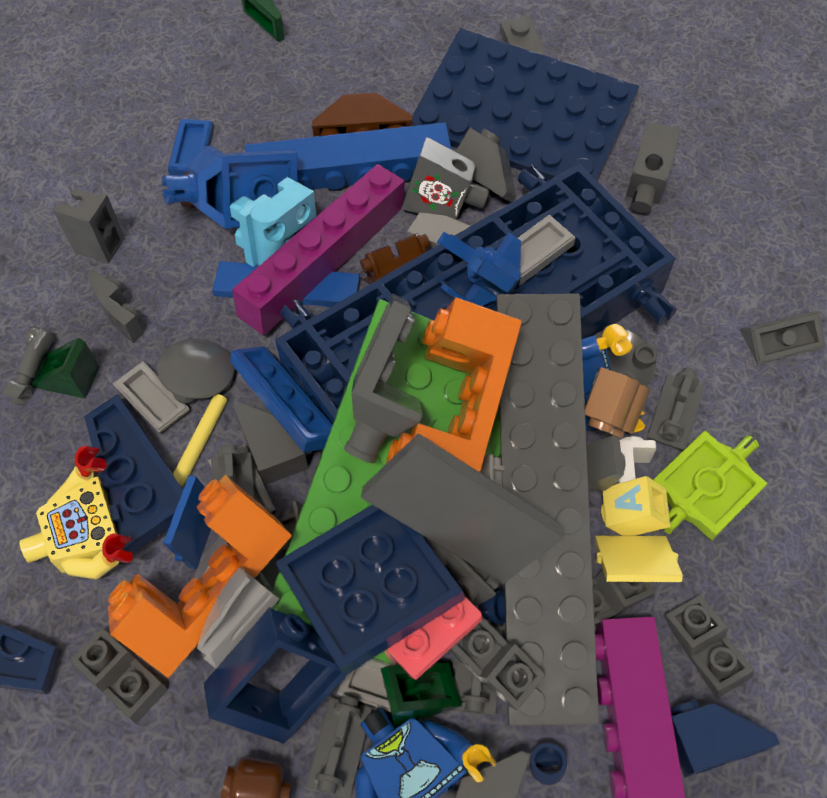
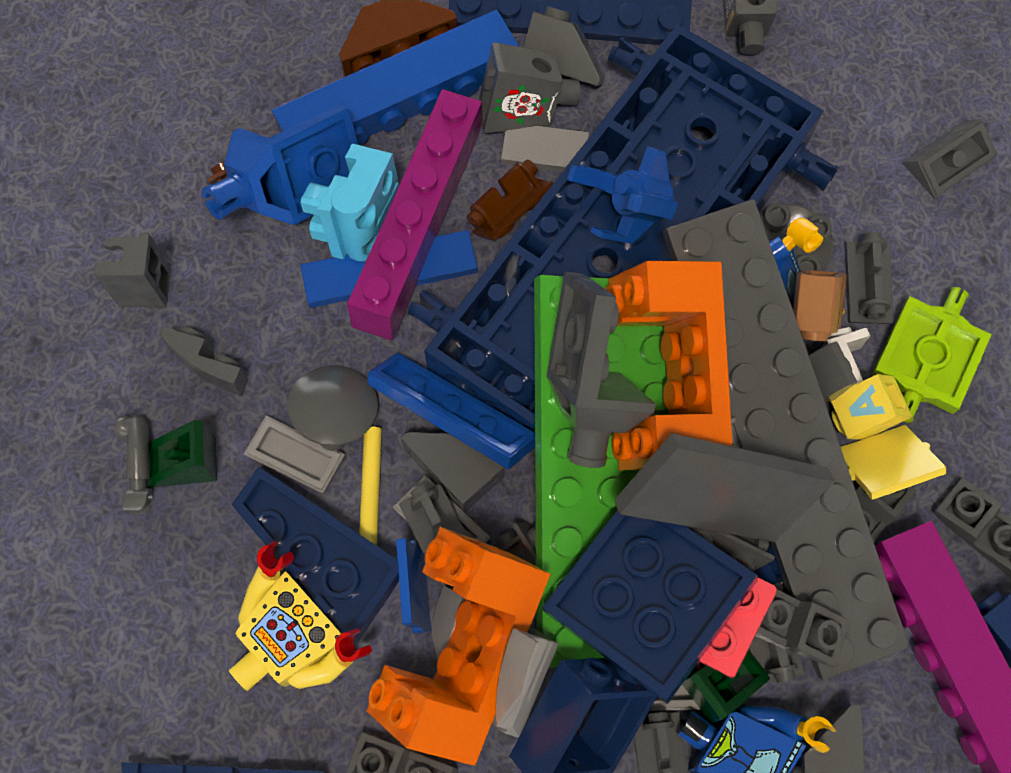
camera: 20 degrees left, 10 degrees up
blue tile [168,119,214,176] -> none
light grey tile [518,215,576,286] -> none
dark blue hinge [529,743,567,786] -> none

